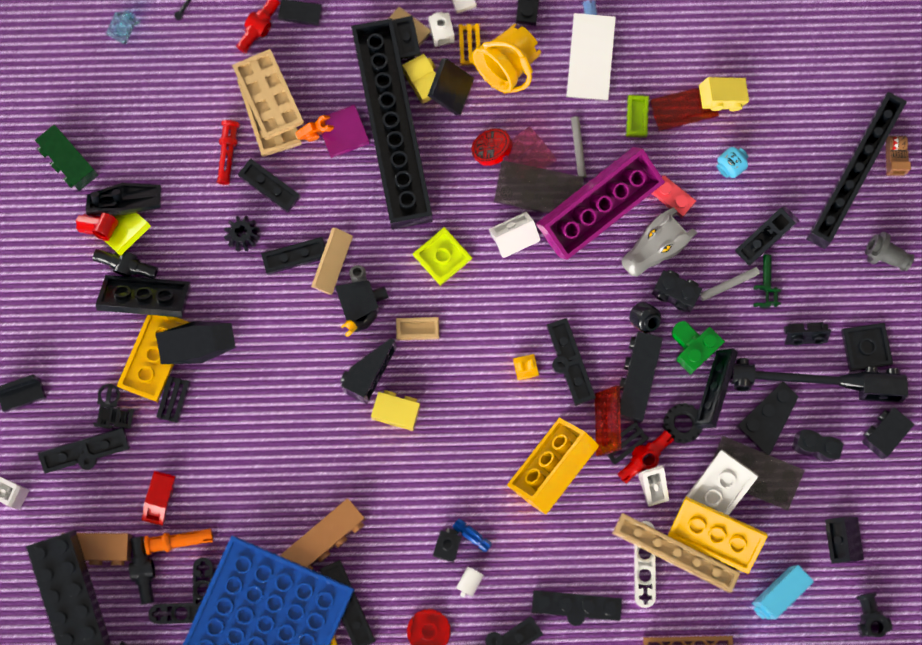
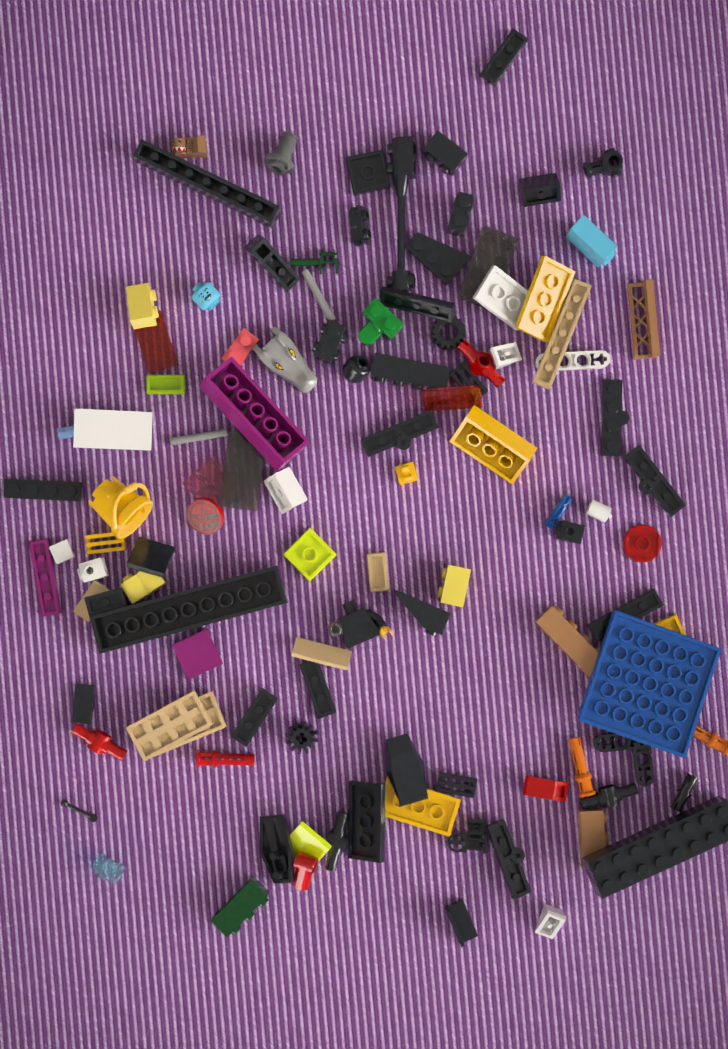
camera: 95 degrees left, 10 degrees up
orange plate [296,115,334,142] -> none

